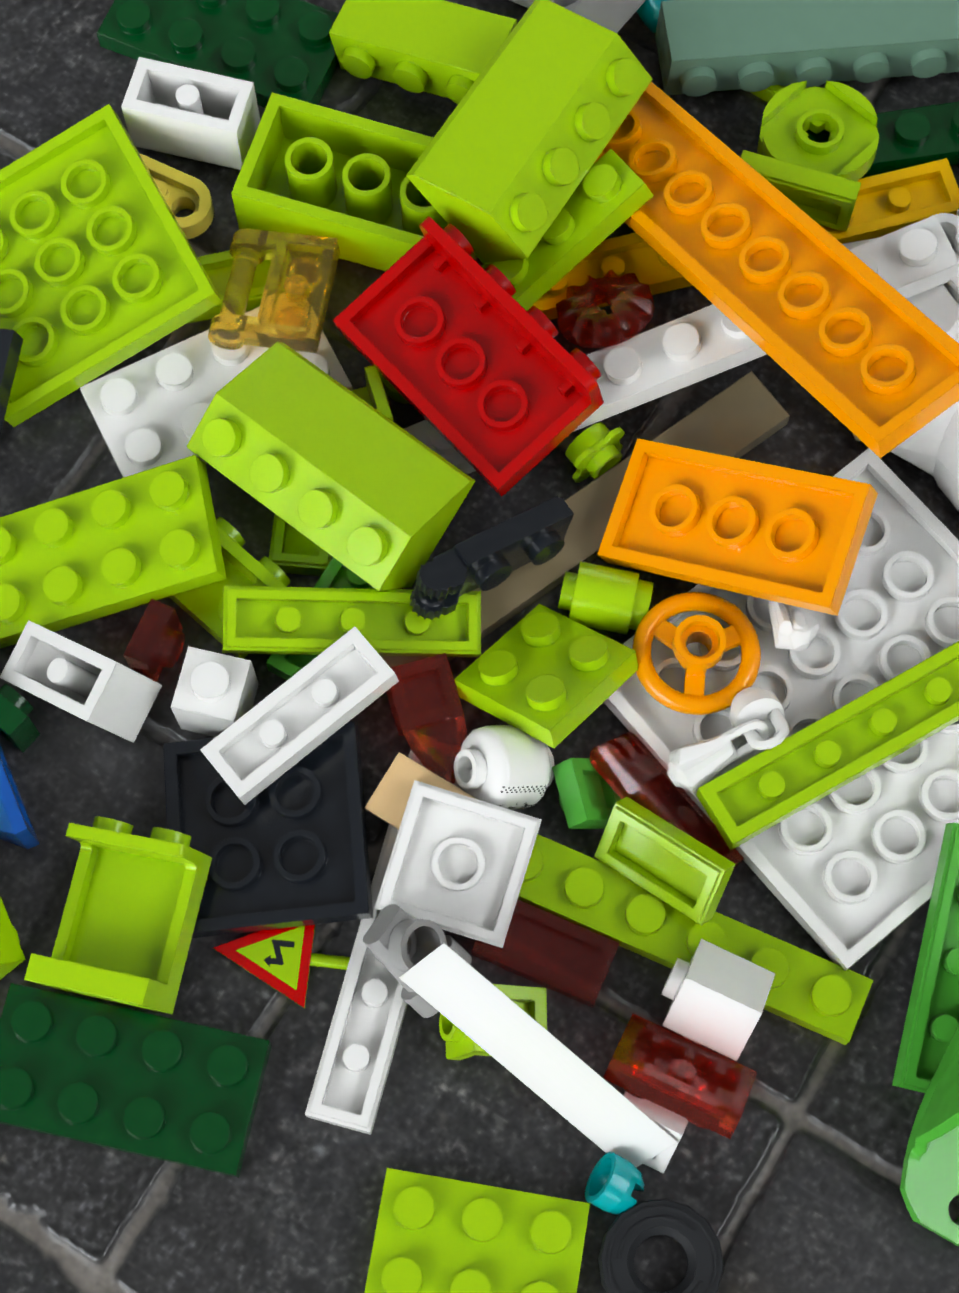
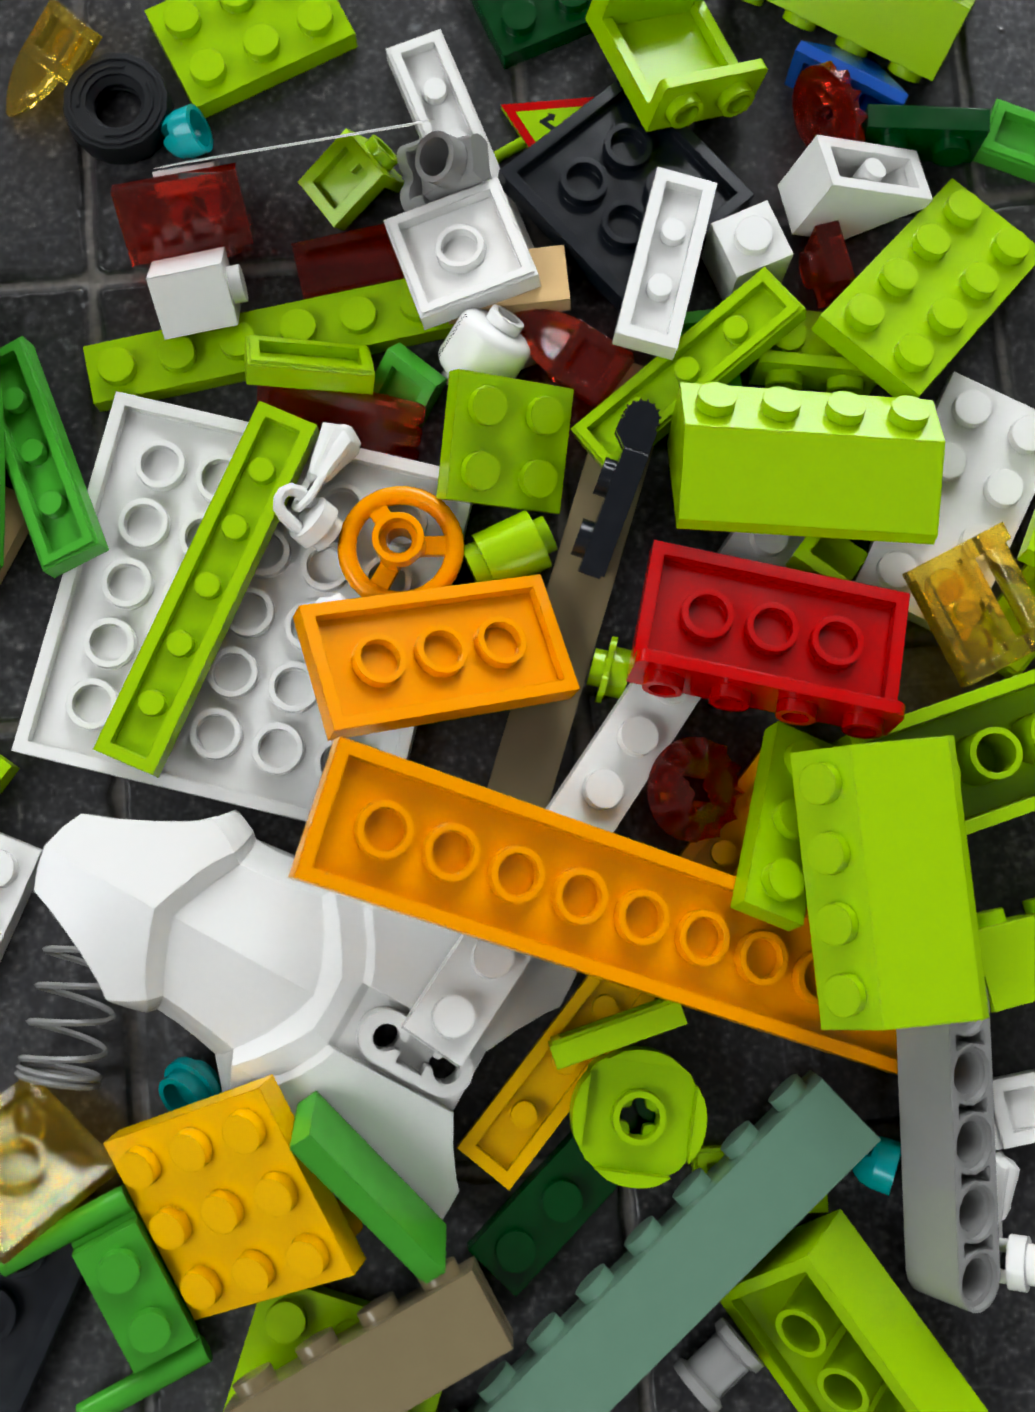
camera: 140 degrees right, 10 degrees up
none -> clear red gear [793,61,868,147]

